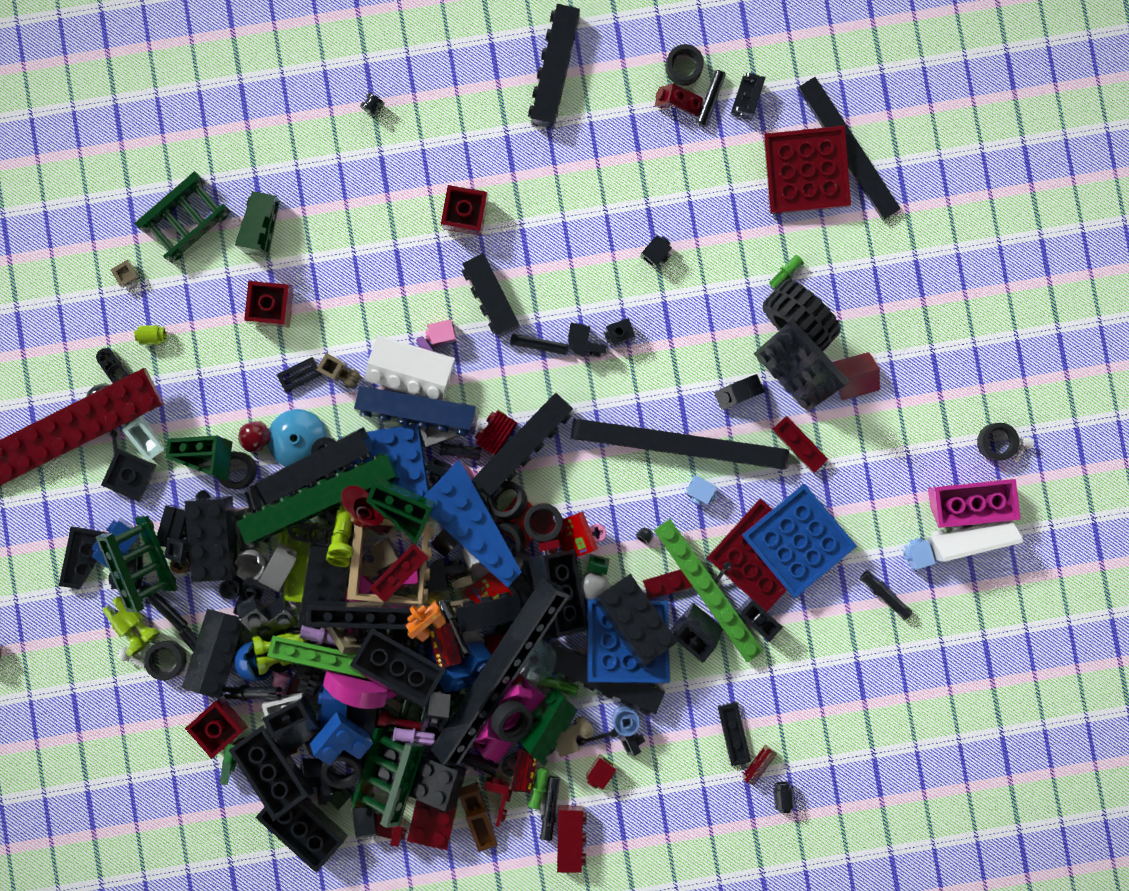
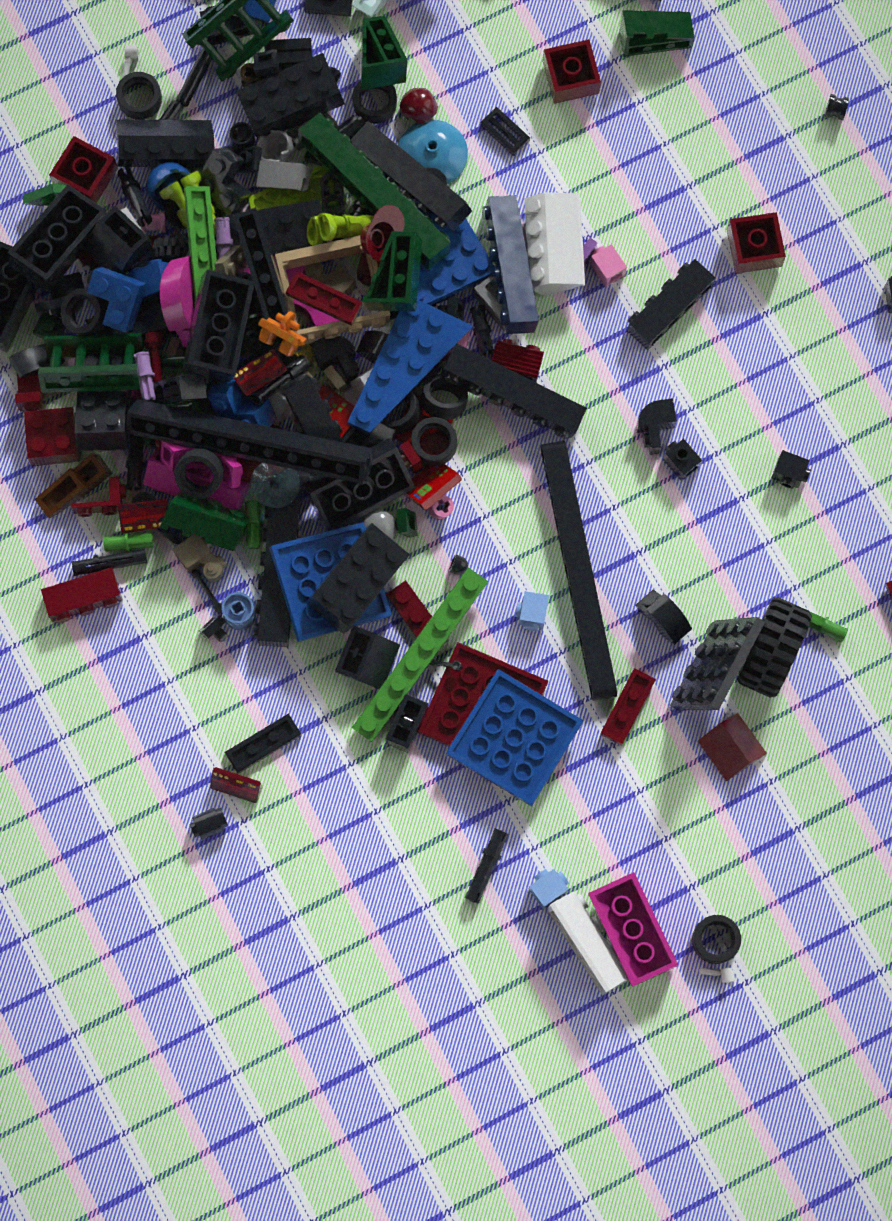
camera: 70 degrees right, 10 degrees down
lime piece [102,596,160,657] -> none
dark tan brick [316,352,362,388] -> none
black axle [510,334,569,355] -> none
dark red brick [586,754,617,790] -> none

